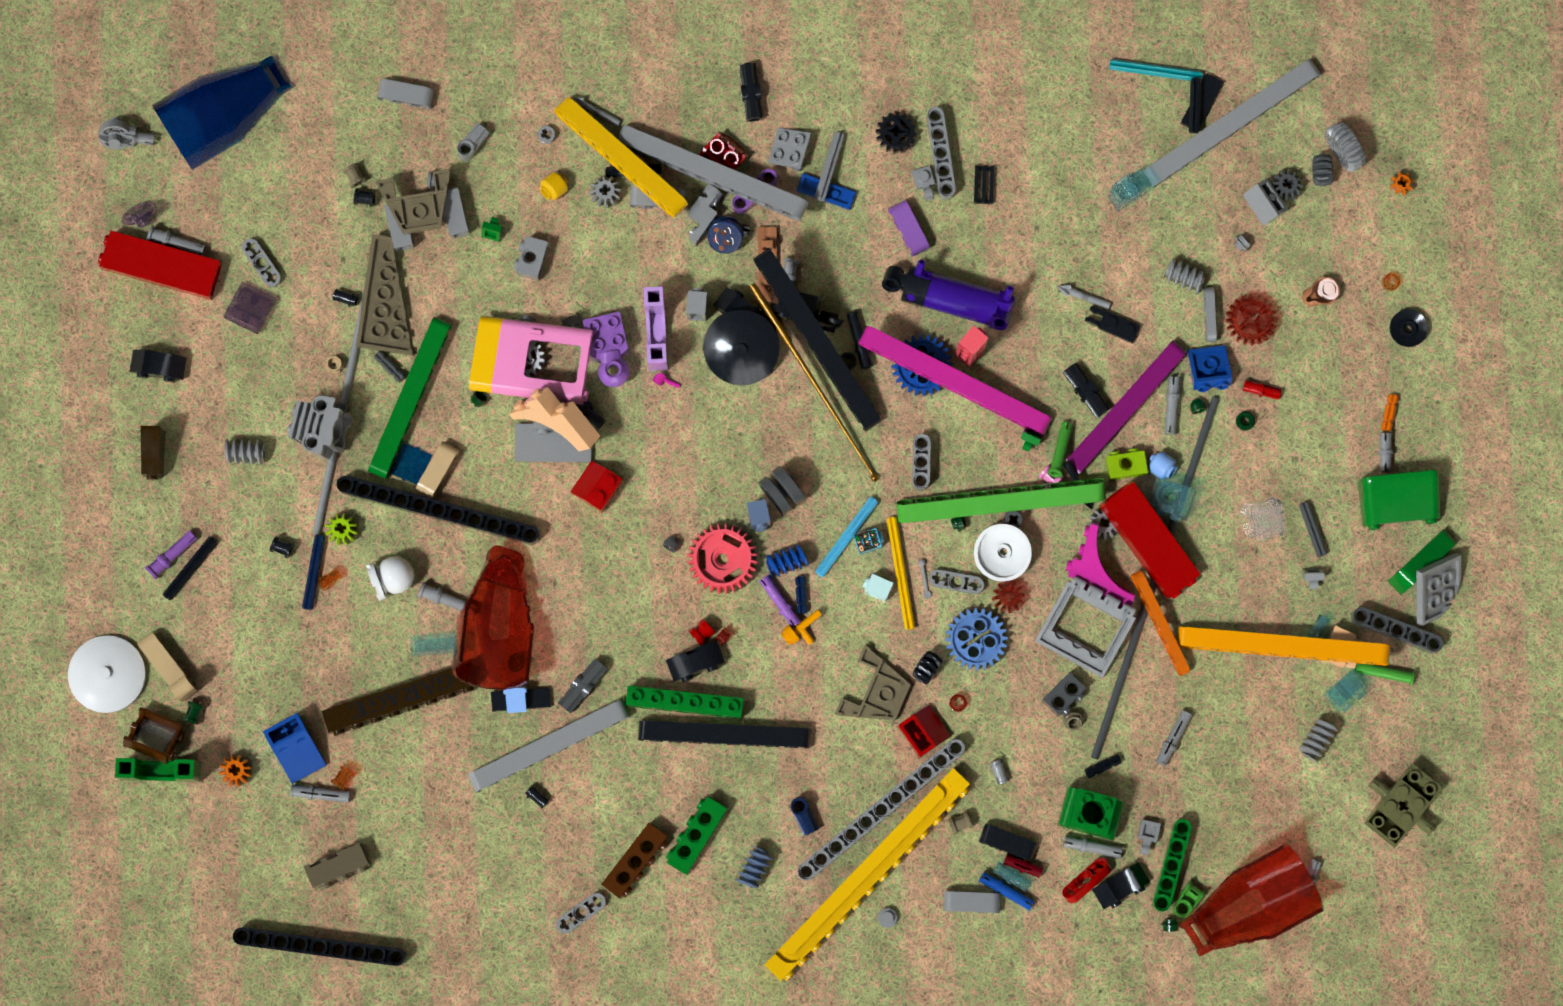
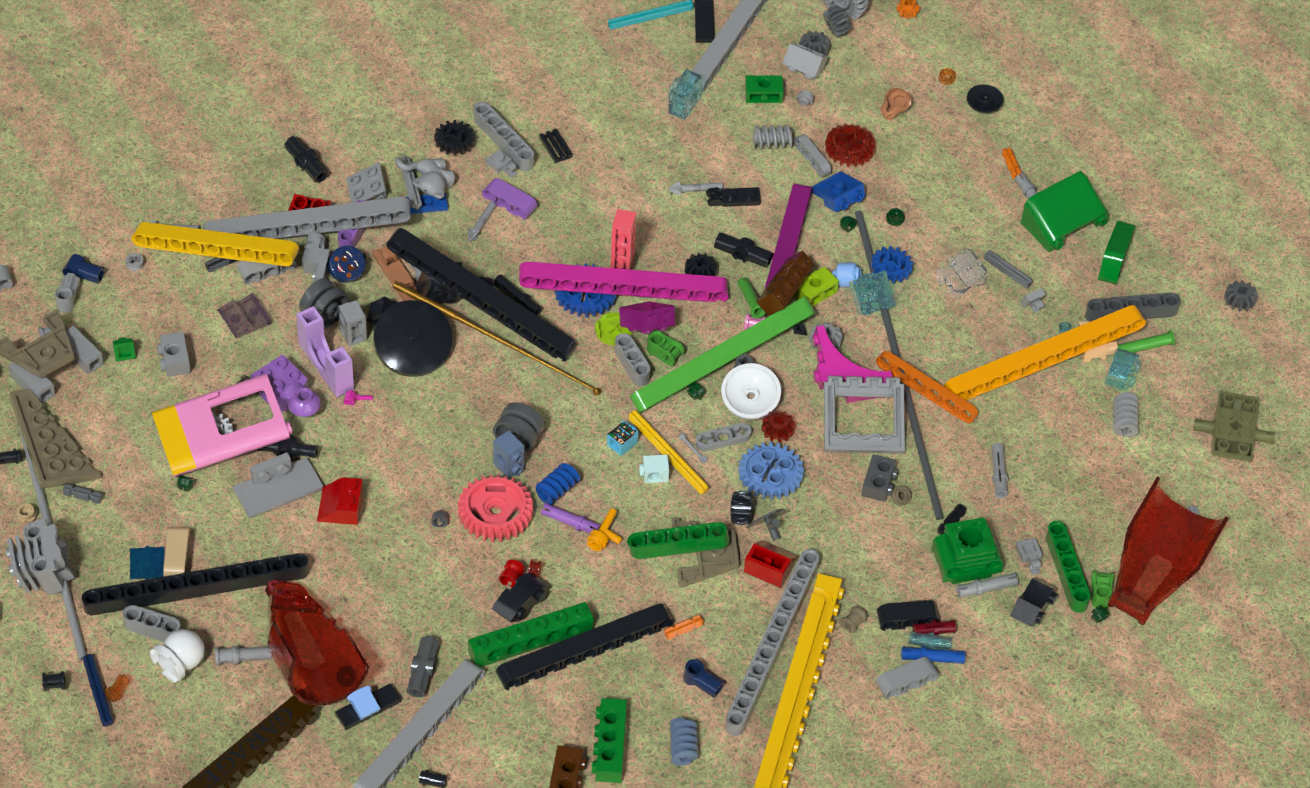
camera: 30 degrees left, 30 degrees down
lime gear [325,513,358,546] -> none
green beam [368,317,452,479] -> none
clear light blue tile [410,632,470,657] -> none
light nougat arch [509,387,600,451] -> none
yellow head [540,172,568,200] -> none
light grey gear [589,175,622,208] -> none
dark blue axle [795,576,807,614] -> none
medium azure axle [815,497,878,577] -> none
light grey plate [878,908,897,928] -> none
dark purple piece [882,260,1015,331] -> none
clear red bush [949,694,967,712] -> none
light grey pin [989,759,1009,785] -> none
green tile [1021,429,1042,452] -> none
red beam [1062,858,1111,903] -> none
red brick [1099,481,1201,599] -> none
light grey pin [1164,377,1181,435] -> none
black axle [1189,78,1201,133] -> none
red axle [1242,379,1281,400] -> none
light grey plate [1416,553,1461,626] -> none
none -> dark blue piece [62,254,105,284]
none -> light grey beam [123,605,181,642]
none -> slope [217,293,272,338]
none -> dark grey wheel [299,278,350,329]
none -> light grey animal [395,157,455,199]
none -> light grey piece [468,202,496,242]
none -> lime tile [595,312,633,346]
none -> magenta brick [619,301,675,333]
none -> green beam [627,522,730,559]
none -> bright green piece [647,331,685,366]
none -> orange axle [664,615,703,640]
none -> black gear [684,252,717,276]
none -> green brick [745,75,783,103]
none -> dark grey shield [746,509,787,541]
none -> reddish brown brick [756,250,814,316]
none -> blue gear [871,246,913,283]
none -> dark grey gear [1224,280,1258,313]

